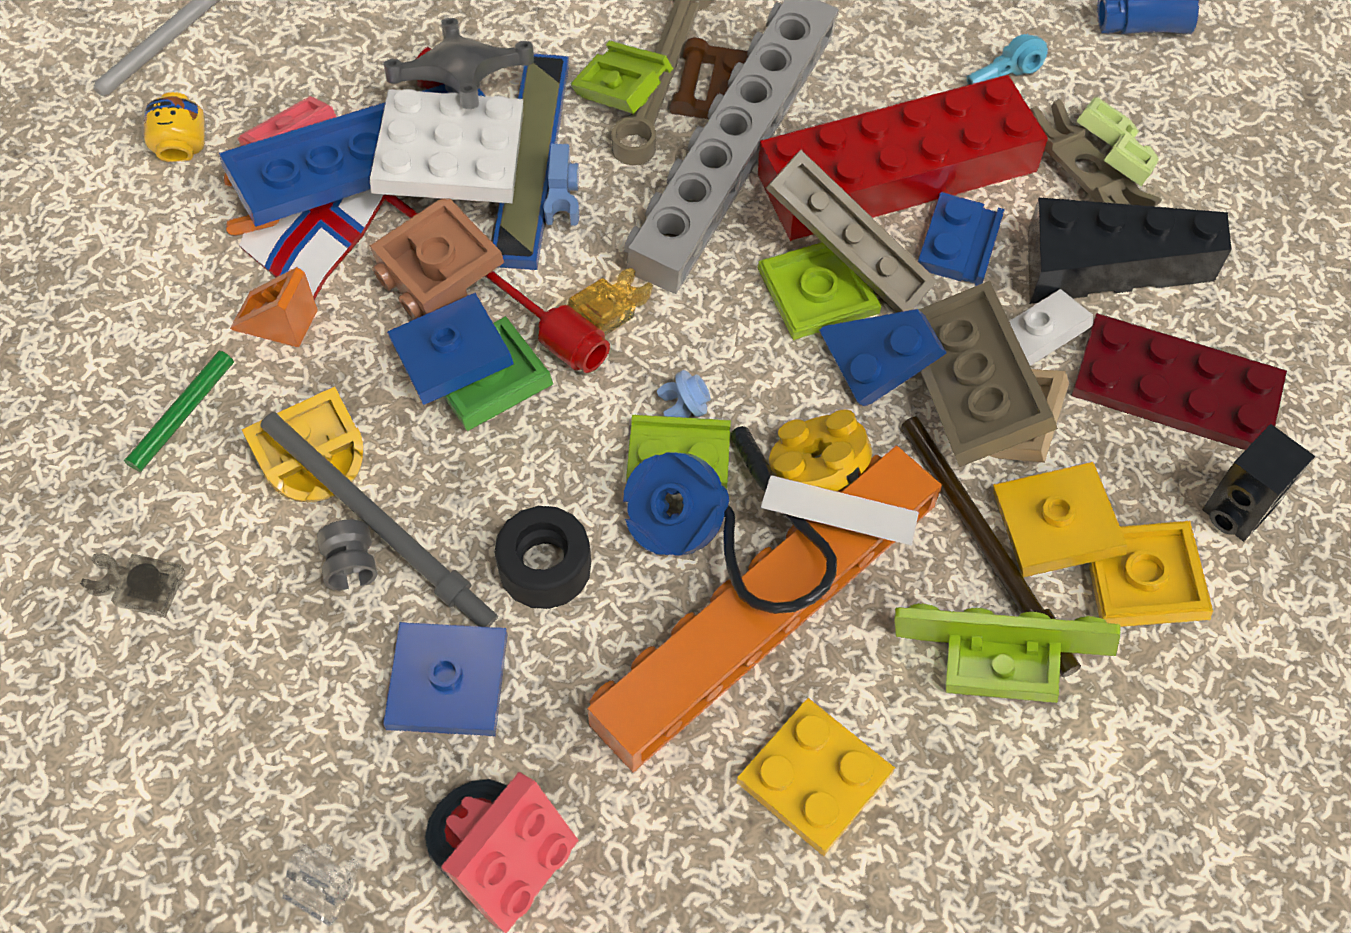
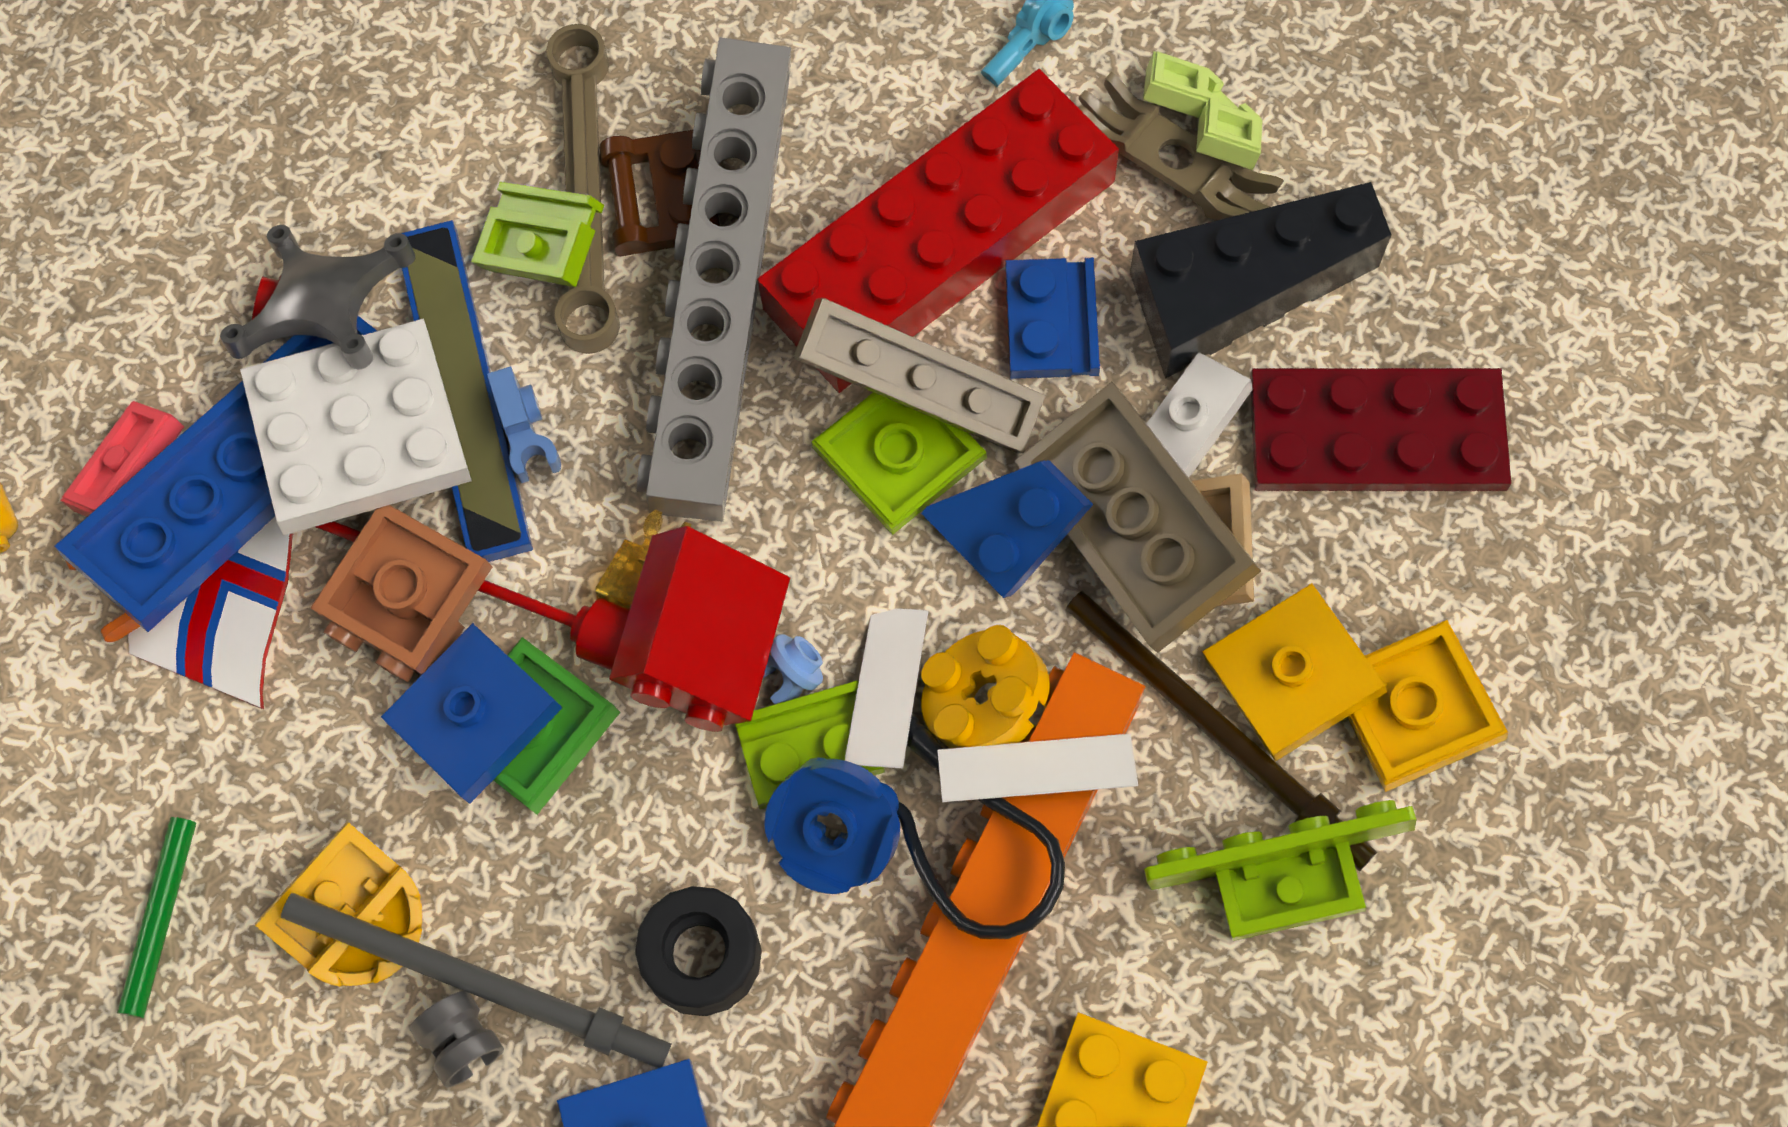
camera: 15 degrees left, 10 degrees up
orange slope [230,267,318,348] -> none
black brick [1202,424,1315,542] -> none
none -> red brick [609,526,791,732]
none -> white sticker [845,609,928,769]

